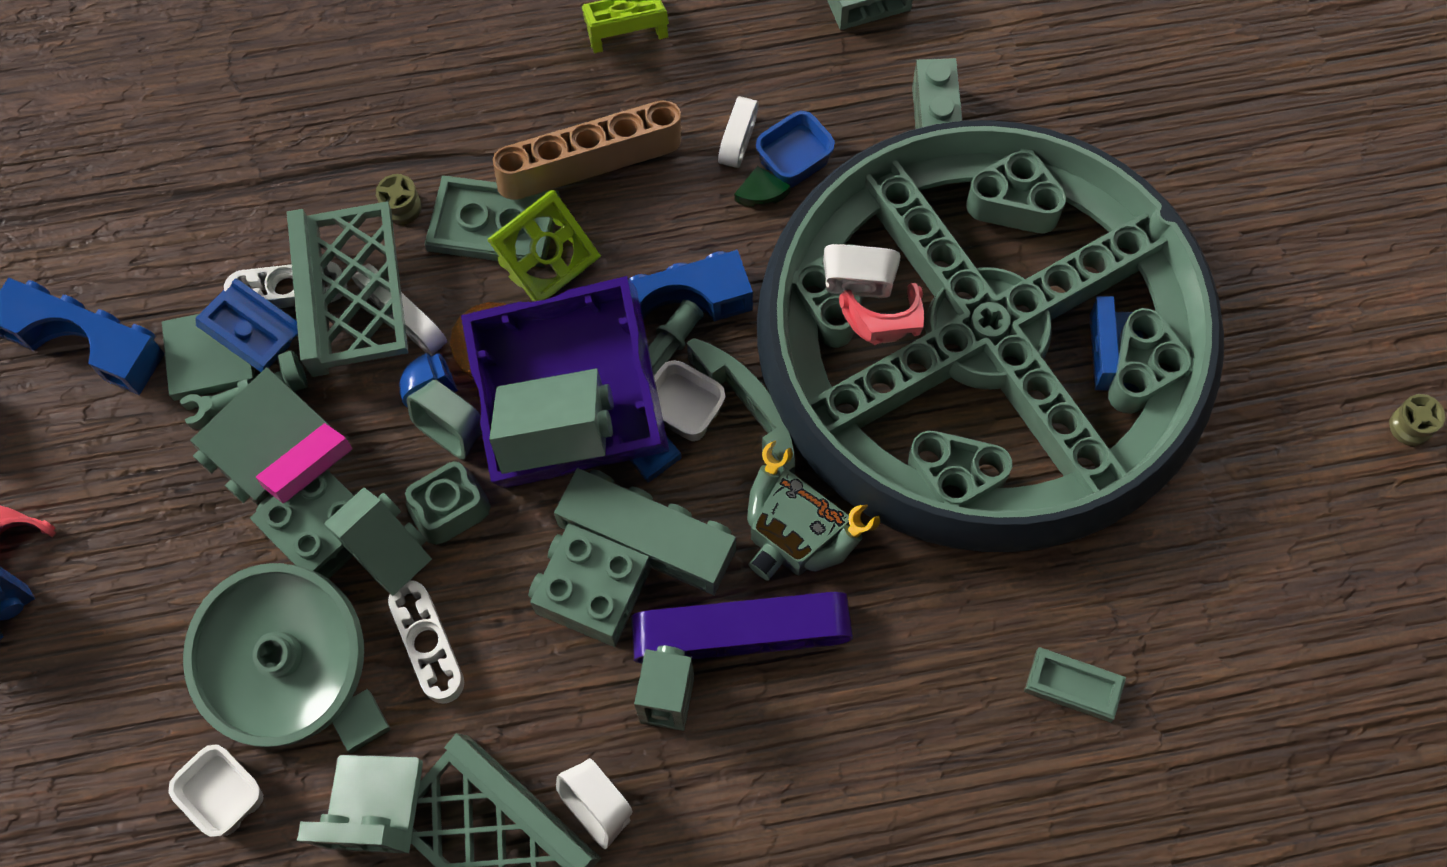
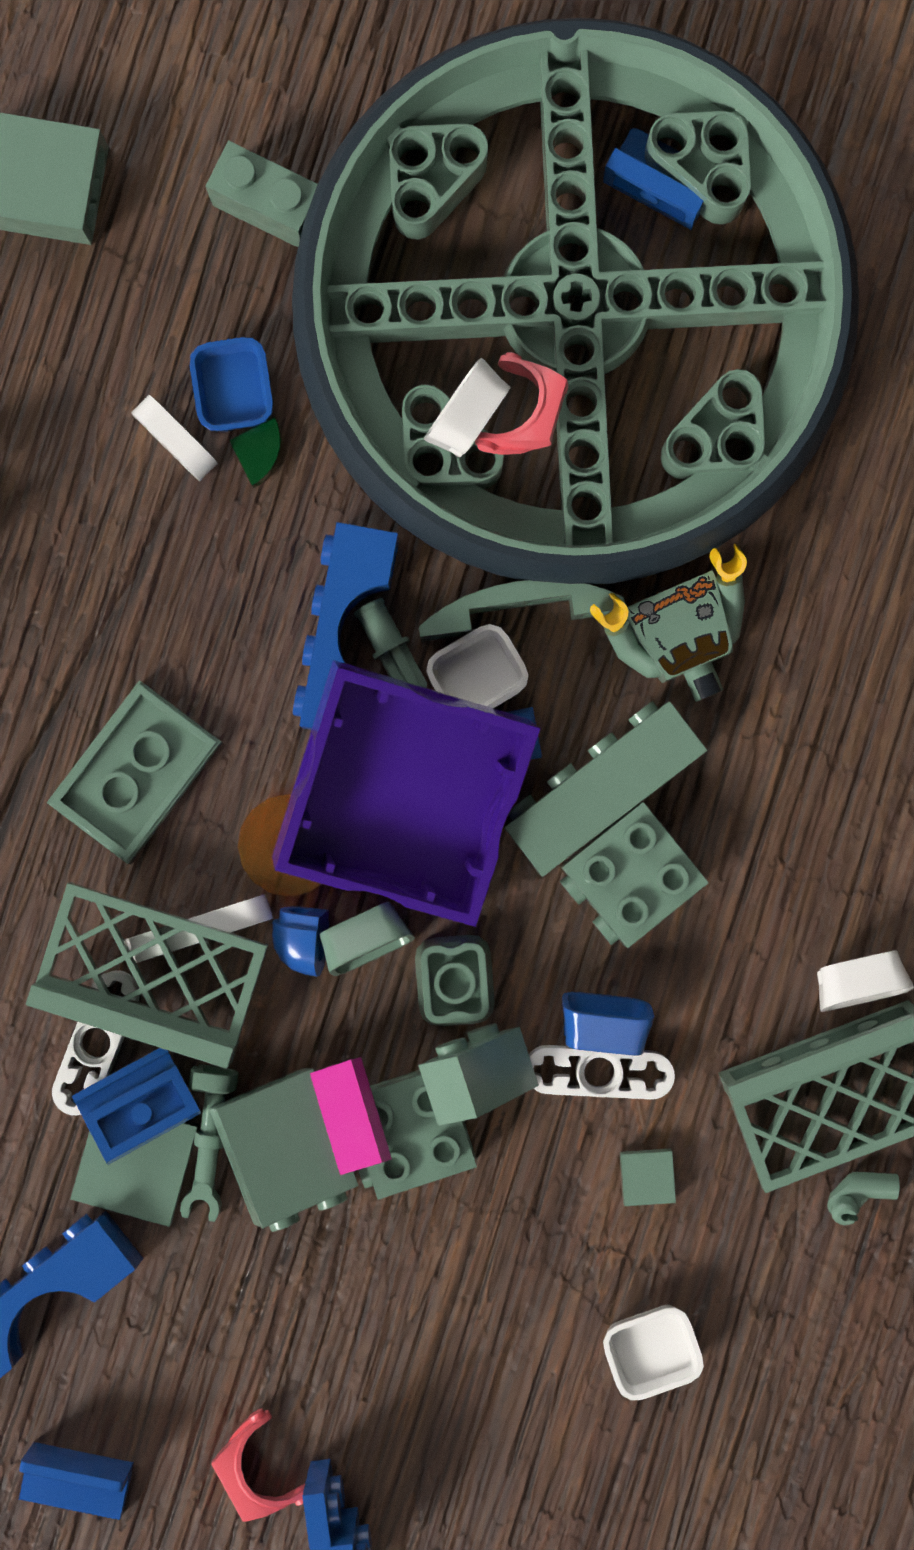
camera: 65 degrees left, 20 degrees up
sand green dish [183,563,364,747] -> none
bracket [297,755,423,854] -> none
olive wheel [376,174,422,225] -> none
lime piece [487,190,601,302] -> none
sand green brick [489,368,614,474] -> none
medium nougat beam [493,100,681,200] -> none
dark purple beam [631,592,853,664] -> none
sand green brick [634,646,694,731] -> none
none -> blue piece [562,992,654,1056]

